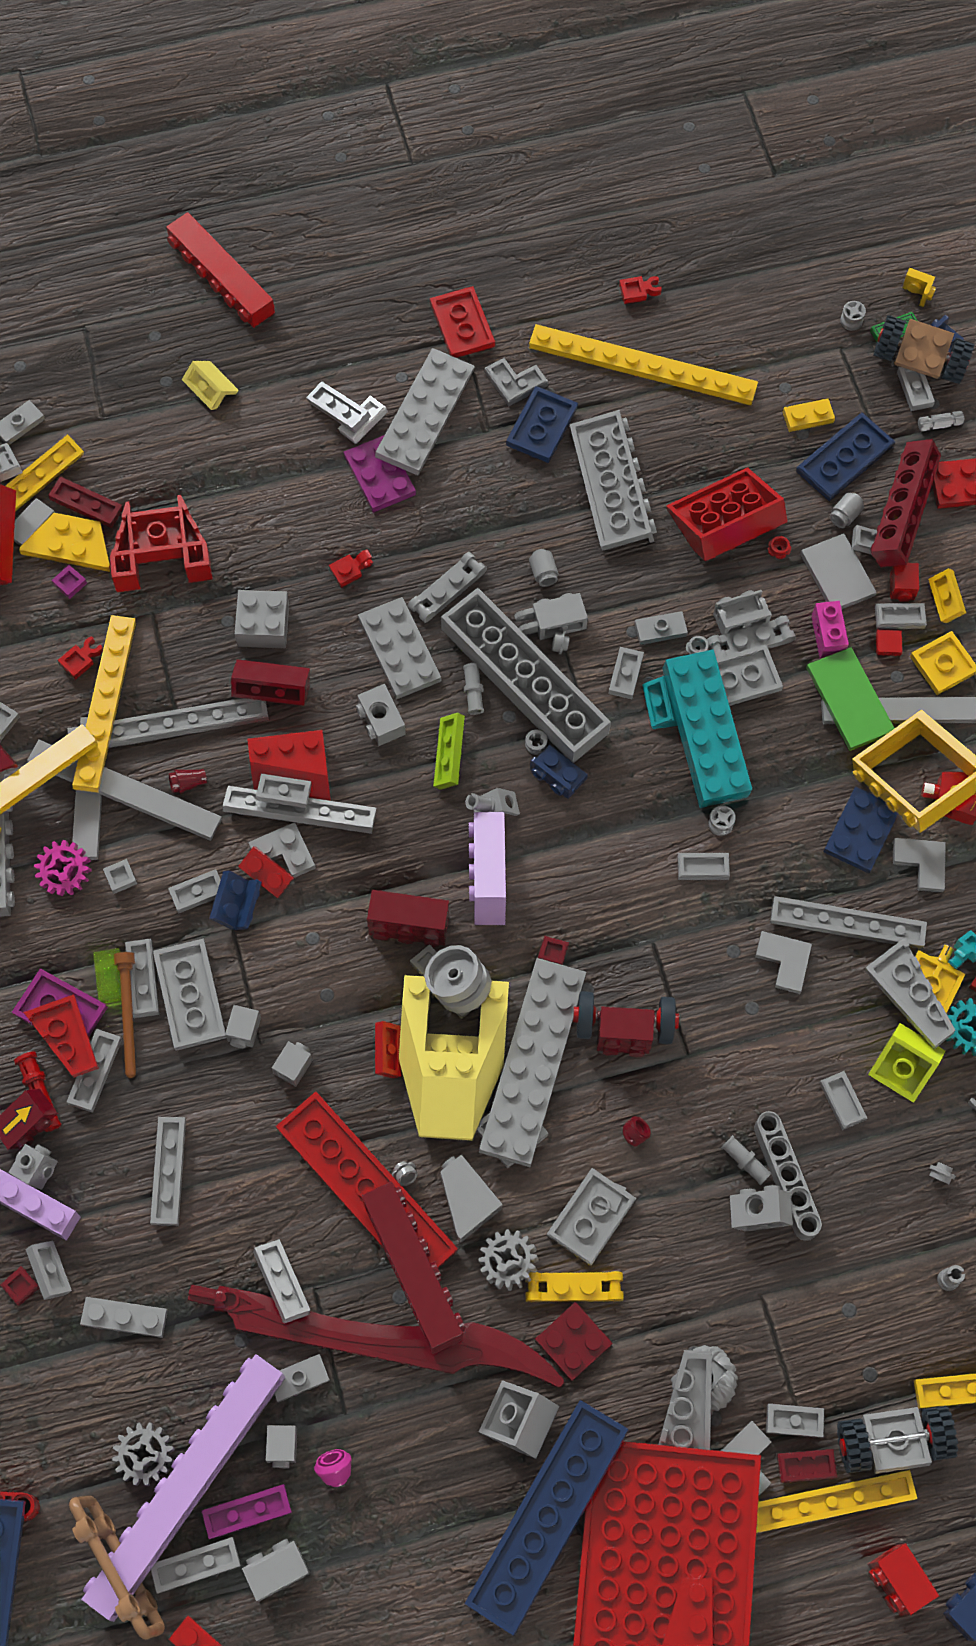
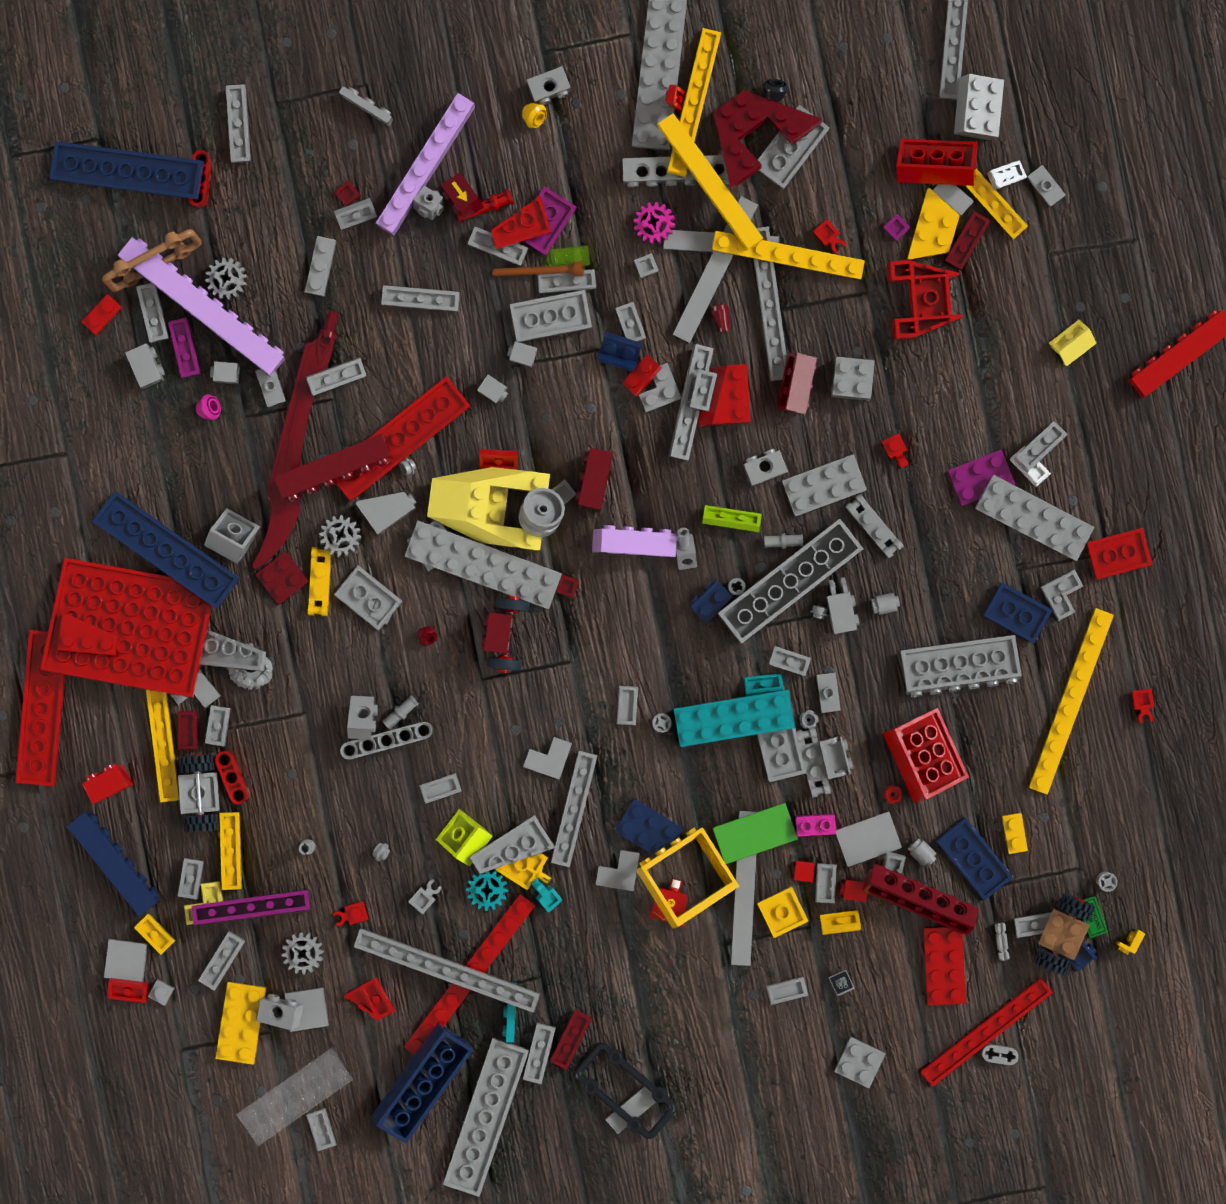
camera: 95 degrees right, 20 degrees up
none -> red beam [215,751,249,804]

